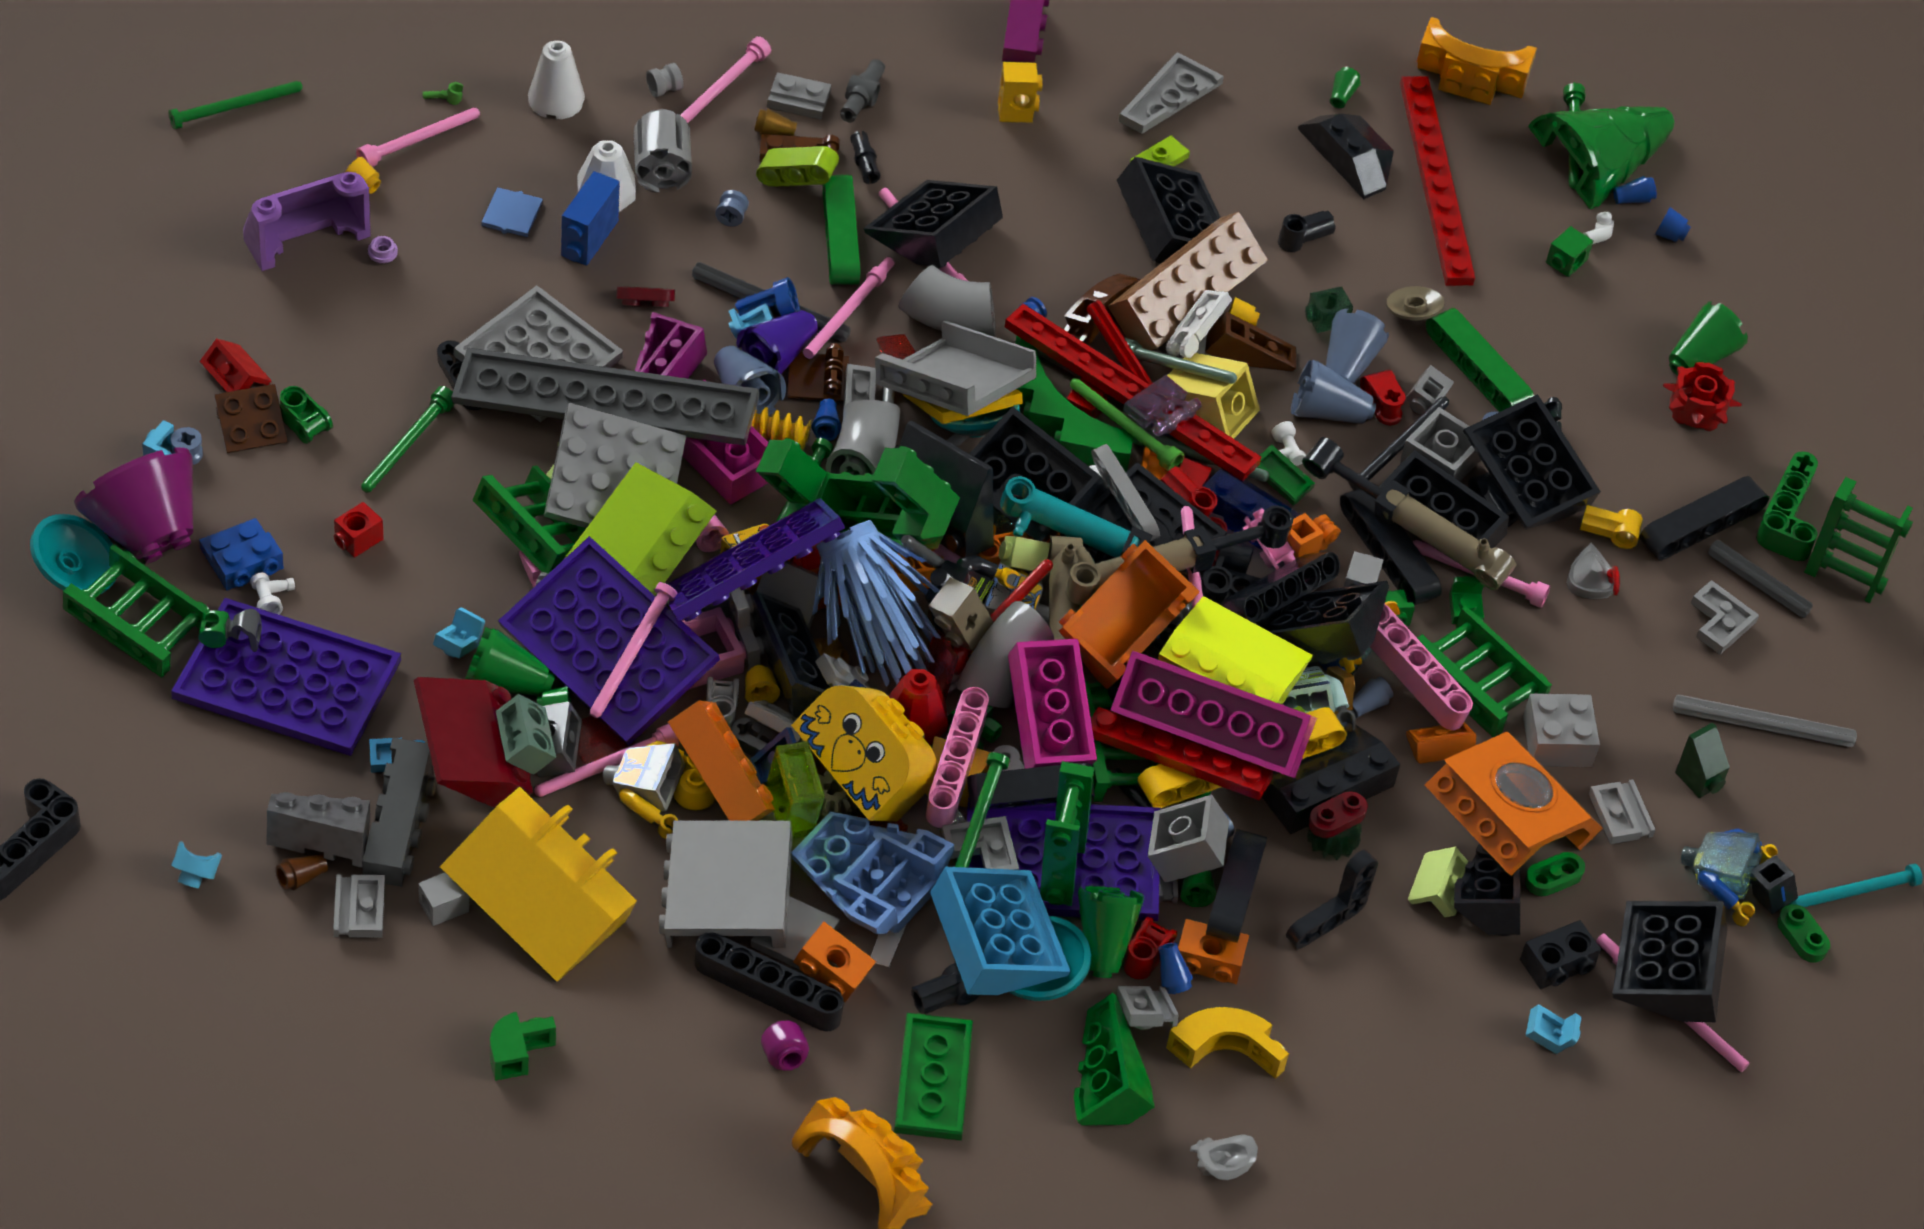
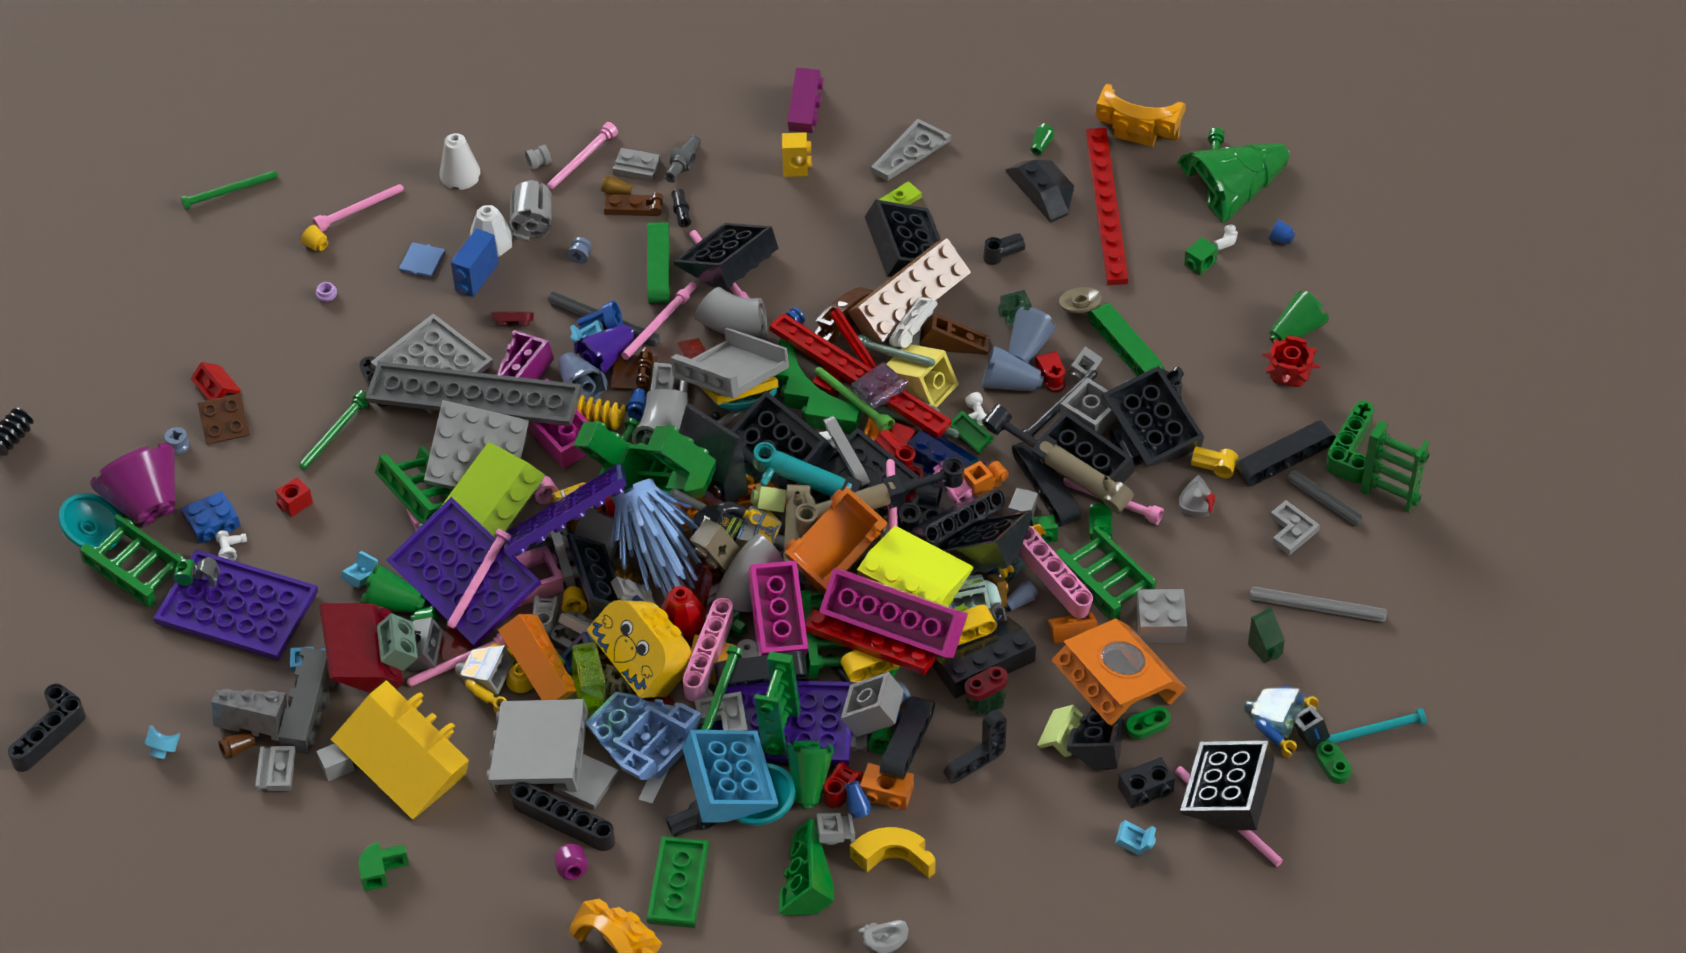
camera: 10 degrees right, 0 degrees up
medium azure bracket [142,420,174,456] -> none
medium lavender windscreen [243,172,371,271] -> none
green piece [280,386,333,444] -> none
bright green hand [423,82,463,105] -> none
lime beam [756,146,839,187] -> none
orange brick [793,921,876,1002] -> none
red piece [940,559,1053,675] -> none
yellow hat [1228,297,1260,326] -> none
light grey plate [1588,779,1656,844] -> none
blue cone [1613,176,1657,204] -> none

